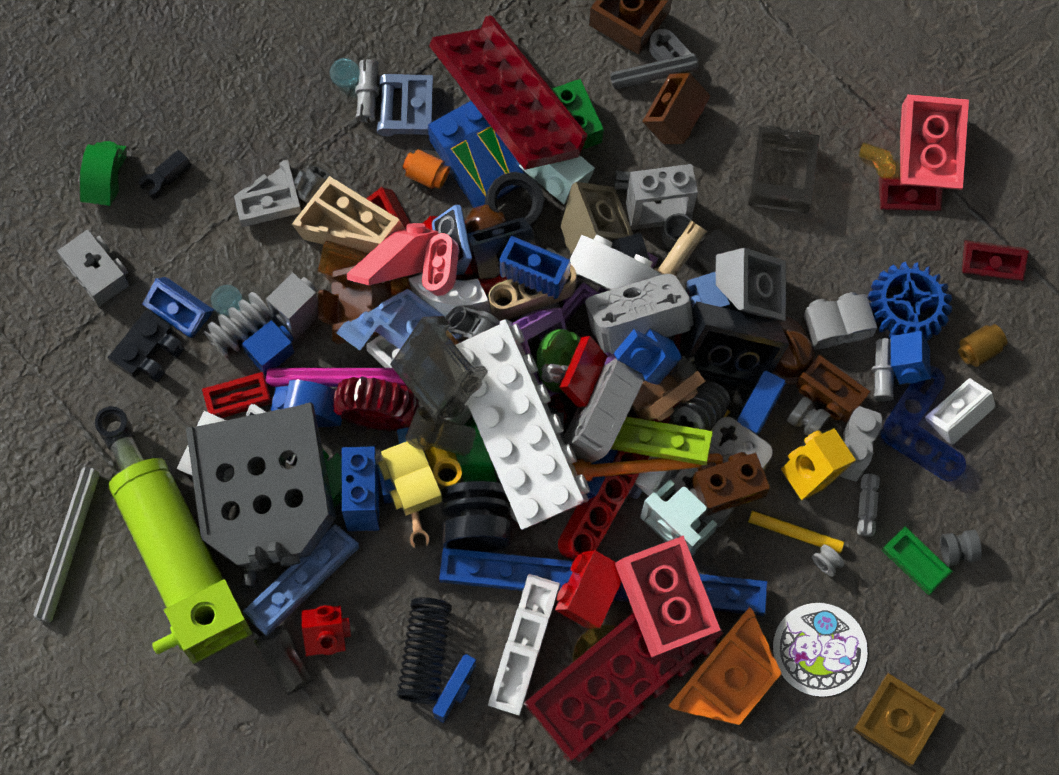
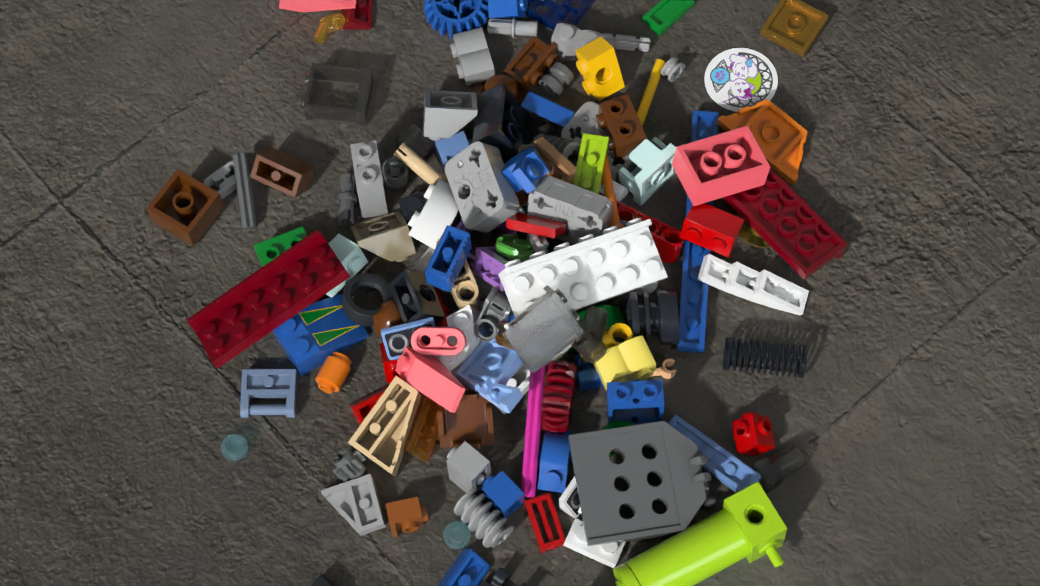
camera: 85 degrees left, 5 degrees down
light grey pin [355,59,379,123] -> none
blue plate [432,654,476,723] -> none
none -> dark orange brick [385,497,429,538]

